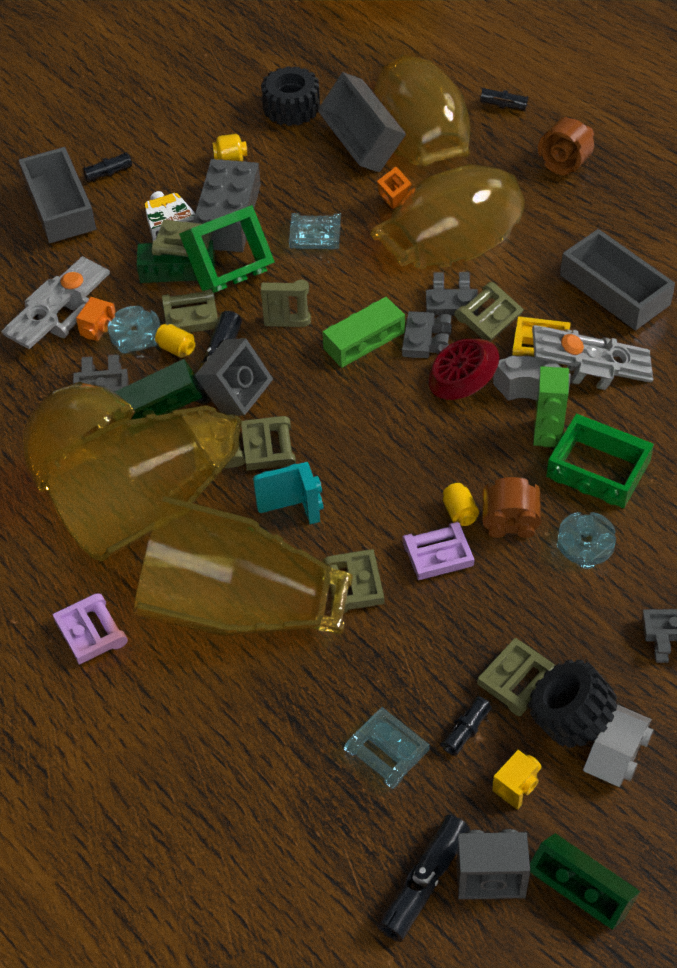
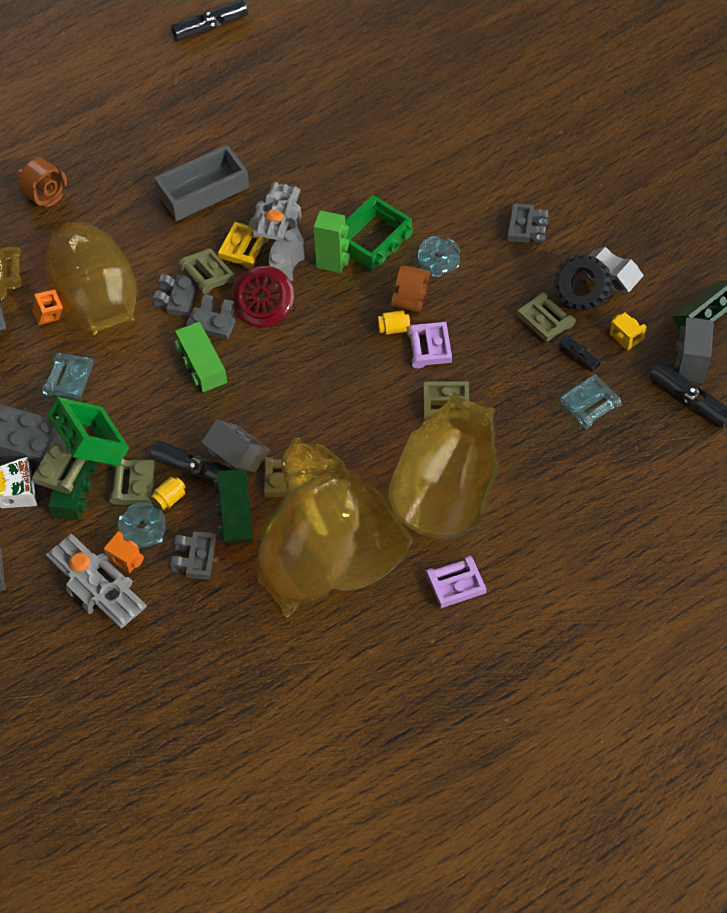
camera: 80 degrees left, 5 degrees up
olive plate [241,416,296,471] -> none
teal bracket [253,462,324,524] -> none
olive plate [261,279,311,327] -> none

